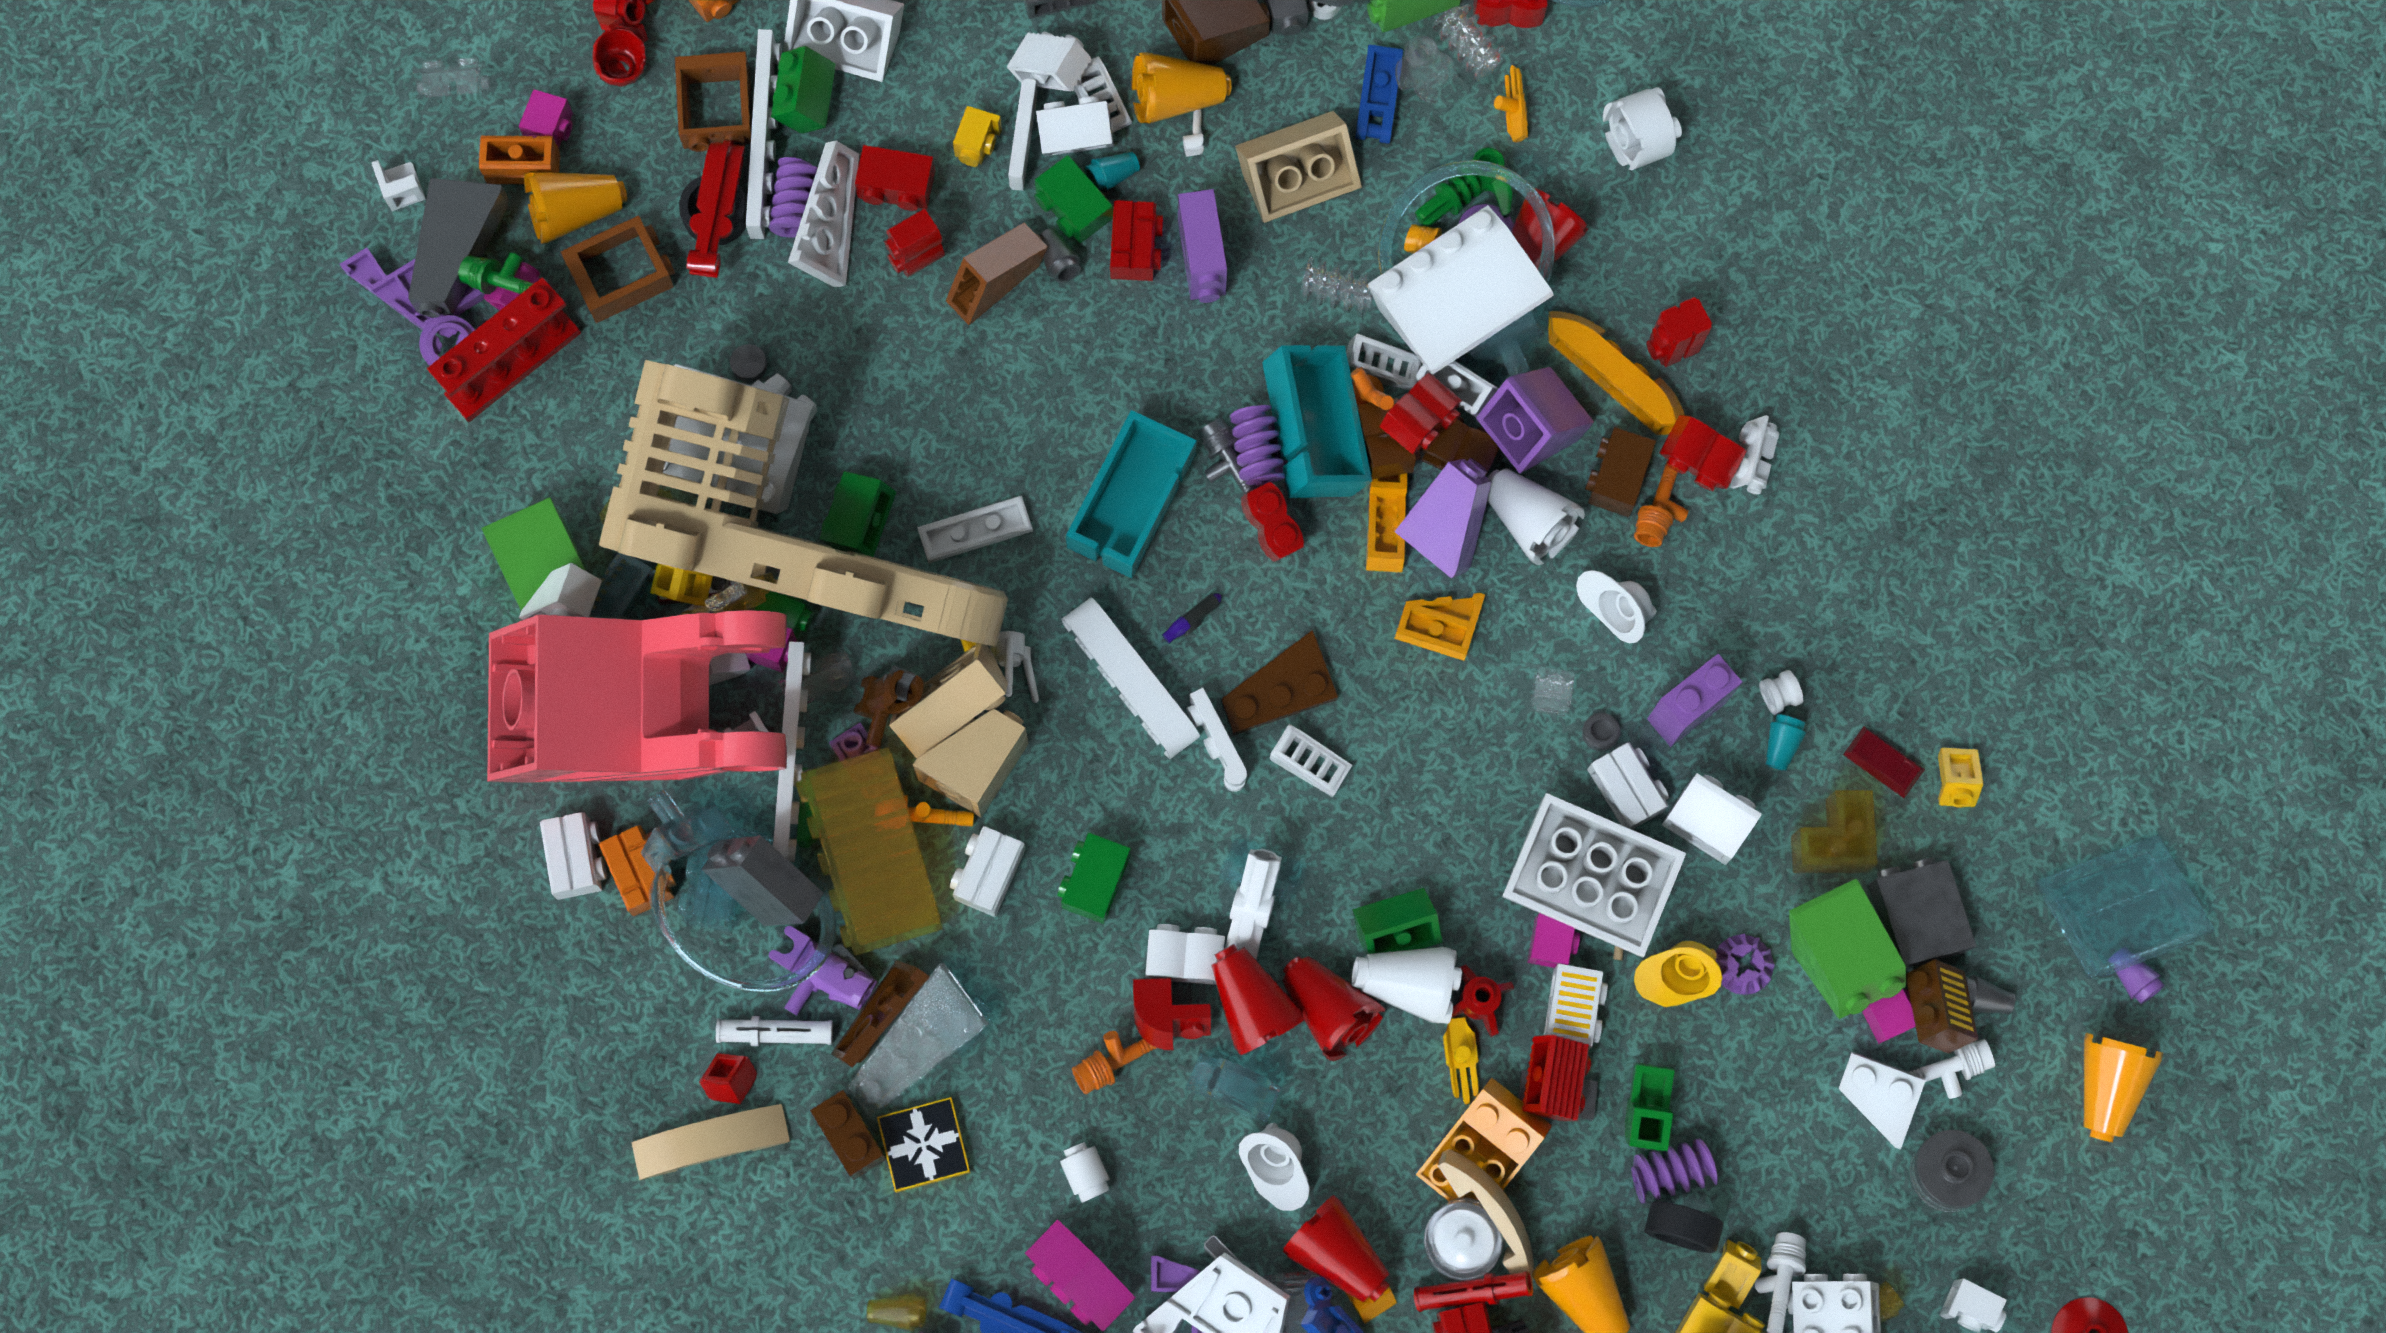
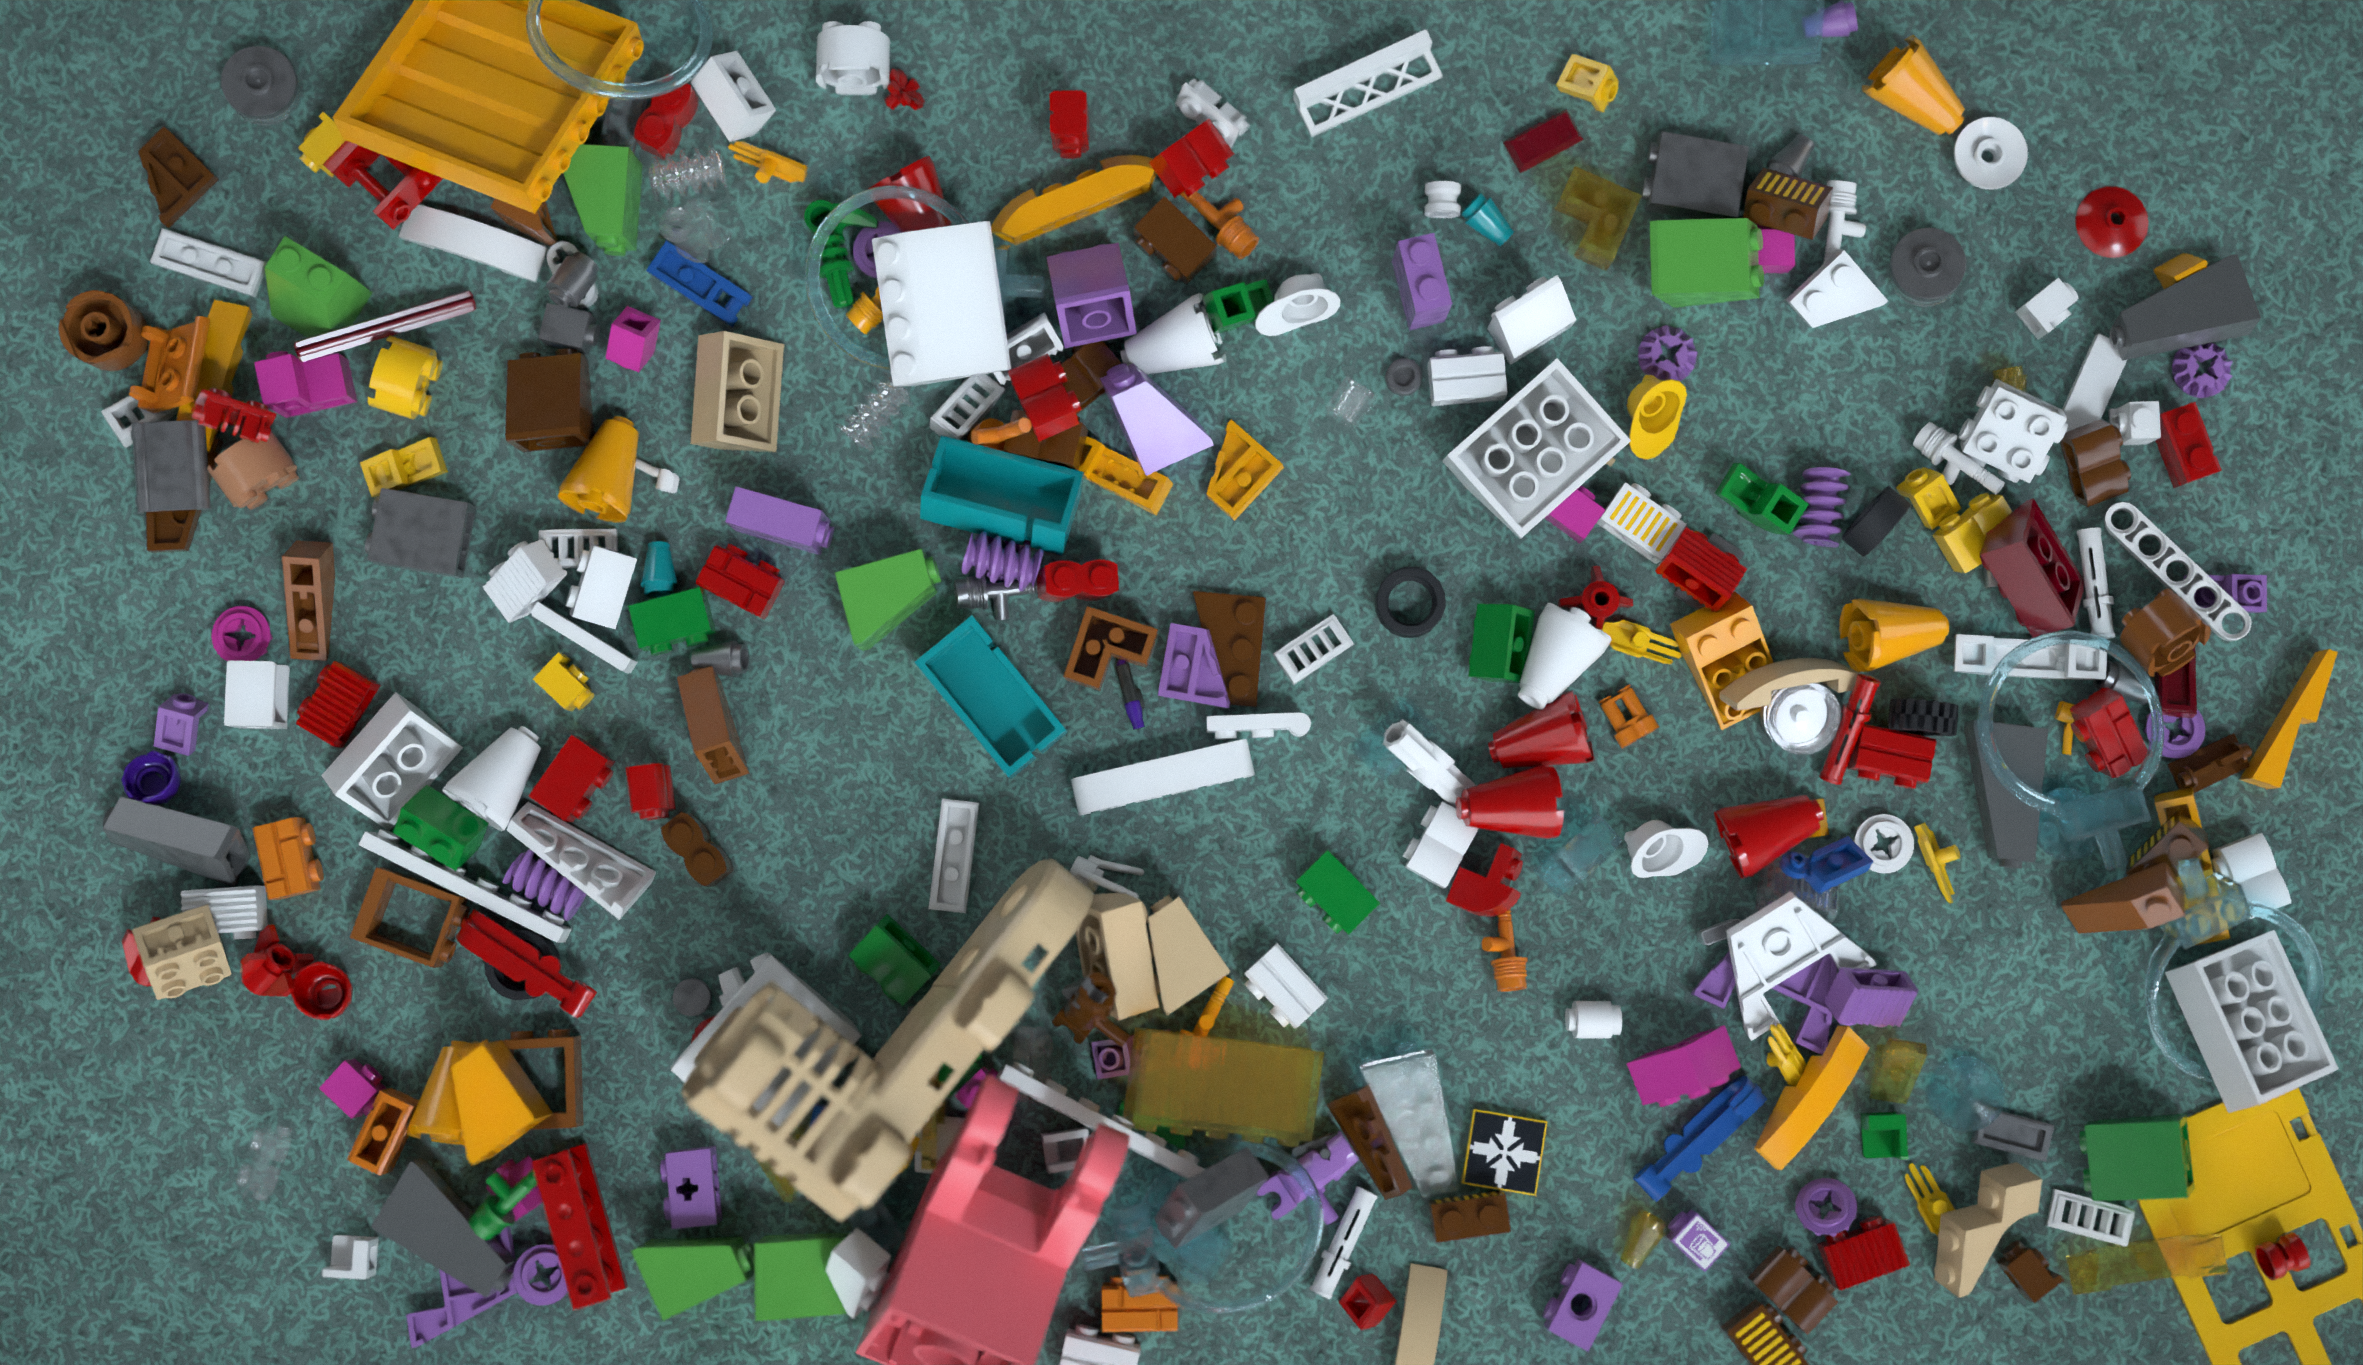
camera: 60 degrees left, 10 degrees up
none -> white cone [442,726,541,831]
none -> light orange slope [451,1039,553,1165]
none -> dark pink brick [605,306,661,373]
none -> bright green slope [631,1237,755,1321]
none -> medium lavender brick [660,1146,722,1229]
none -> reddish brown brick [661,812,734,887]
none -> white brick [691,51,776,142]
none -> bright green slope [835,549,942,651]
none -> red plant [884,68,925,110]
none -> dark orange brick [1064,606,1158,691]
none -> medium lavender wing [1158,623,1230,708]
none -> green brick [1202,279,1274,334]
none -> white fence [1293,29,1443,137]
none -> black tyre [1375,567,1446,638]
none -> medium lavender brick [1542,1258,1623,1352]
none -> orange piece [1598,685,1660,749]
none -> white dish [1954,117,2028,190]

